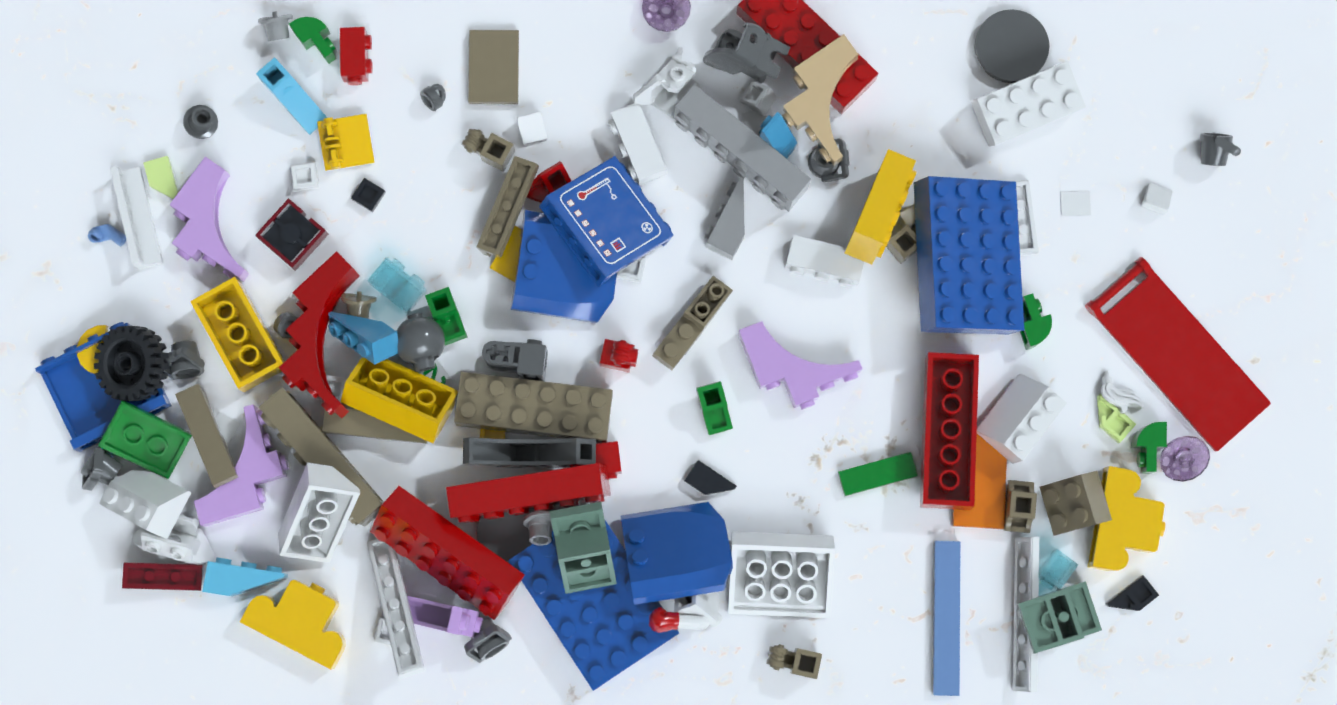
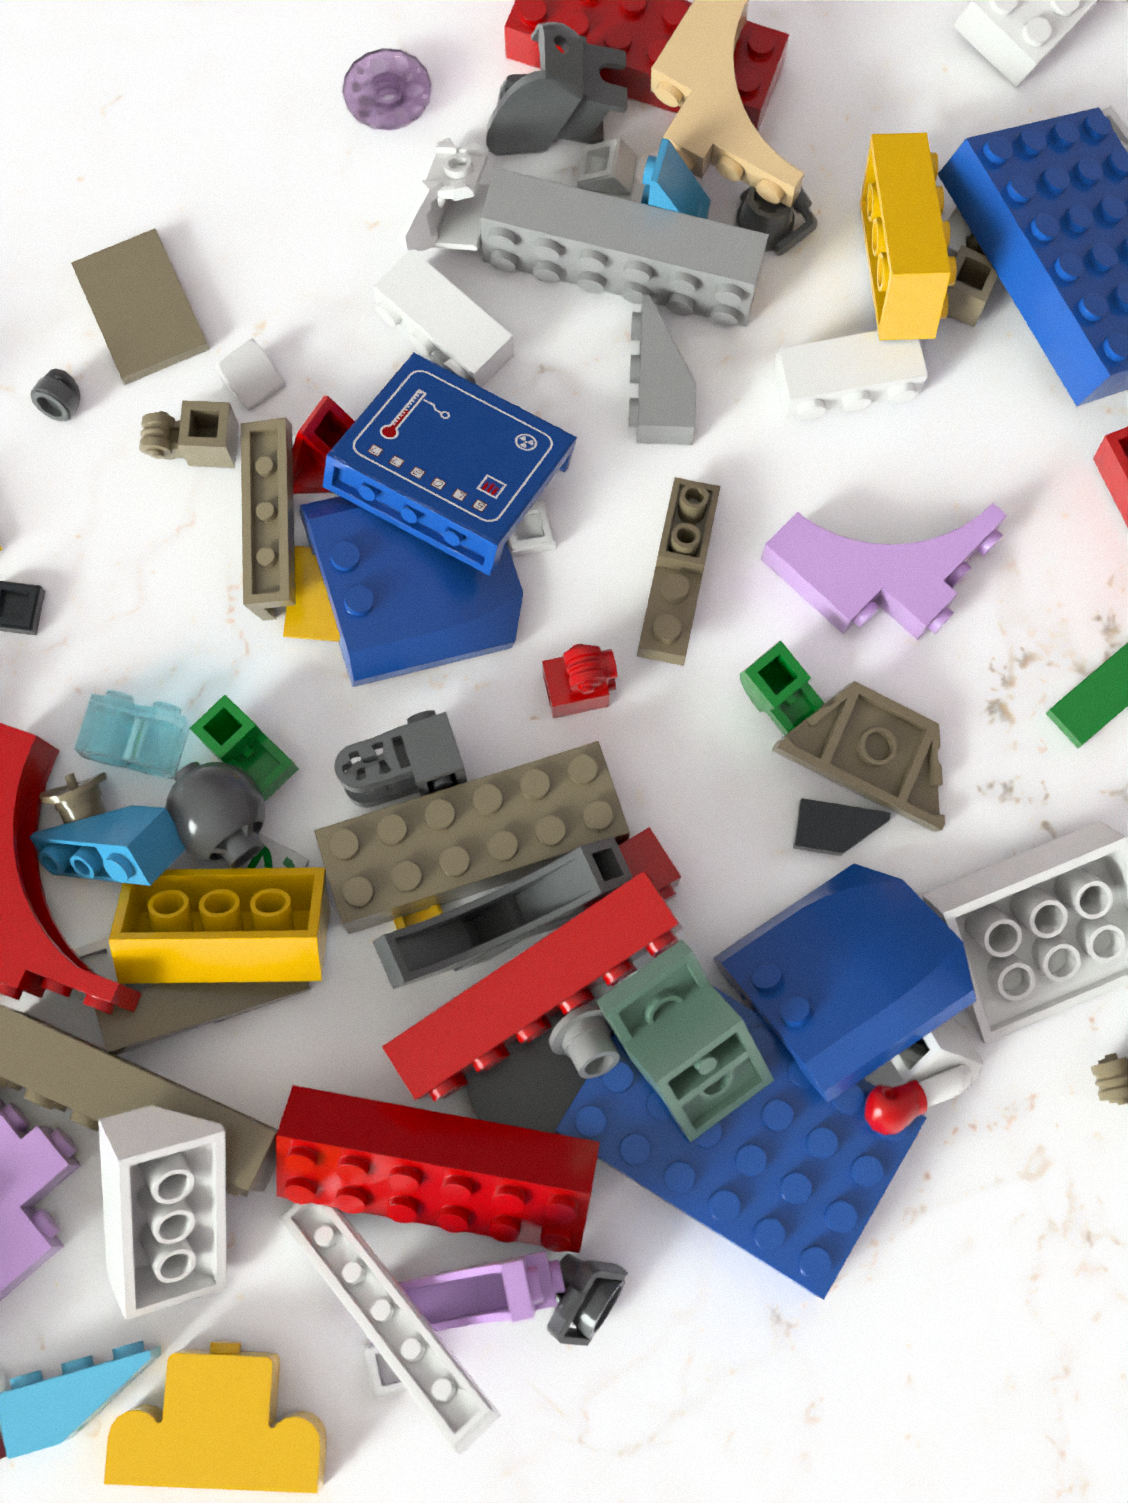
camera: 20 degrees left, 5 degrees down
none -> dark tan wing [772,681,945,832]

